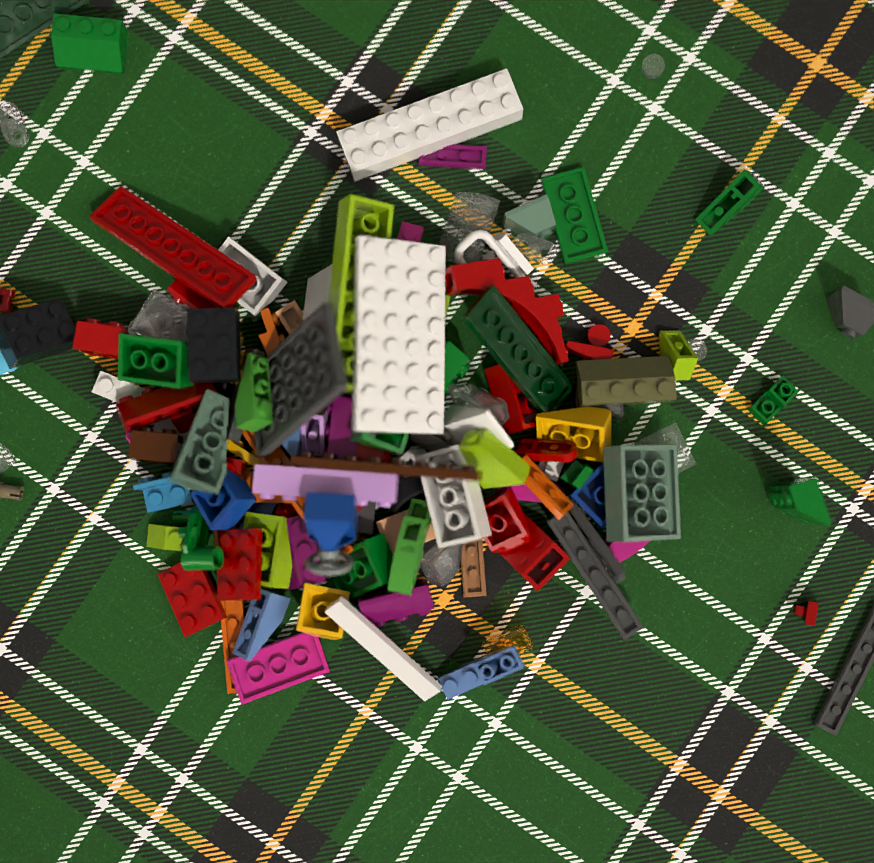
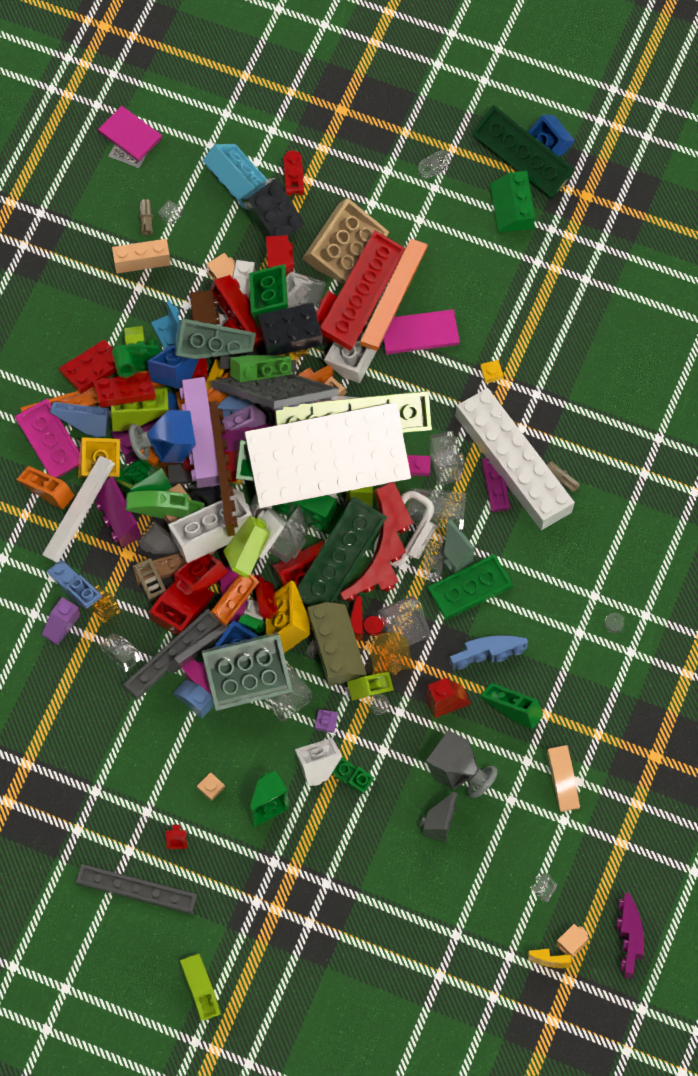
camera: 80 degrees right, 20 degrees down
none -> orange slope [16,466,75,509]
none -> medium lavender slope [42,597,80,646]
none -> clear slope [99,633,140,672]
none -> light nougat brick [112,239,171,274]
none -> dark tan slope [133,558,166,603]
none -> medium blue slope [173,680,214,719]
none -> light nougat plate [197,772,225,801]
none -> light nougat slope [206,253,236,281]
none -> white slope [295,738,342,786]
none -> tan slope [302,198,389,284]
none -> medium lavender tile [315,709,338,733]
none -> orange tile [360,239,428,351]
none -> clear yellow piece [369,631,412,675]
none -> clear slope [378,596,431,651]
none -> dark pink tile [383,309,460,354]
none -> dark grey piece [426,730,497,798]
none -> red slope [427,678,471,718]
none -> clear brick [429,431,464,485]
none -> medium blue slope [449,636,528,670]
none -> yellow plate [480,360,504,384]
none -> dark tan axle [547,461,580,492]
none -> light nougat slope [547,745,580,812]

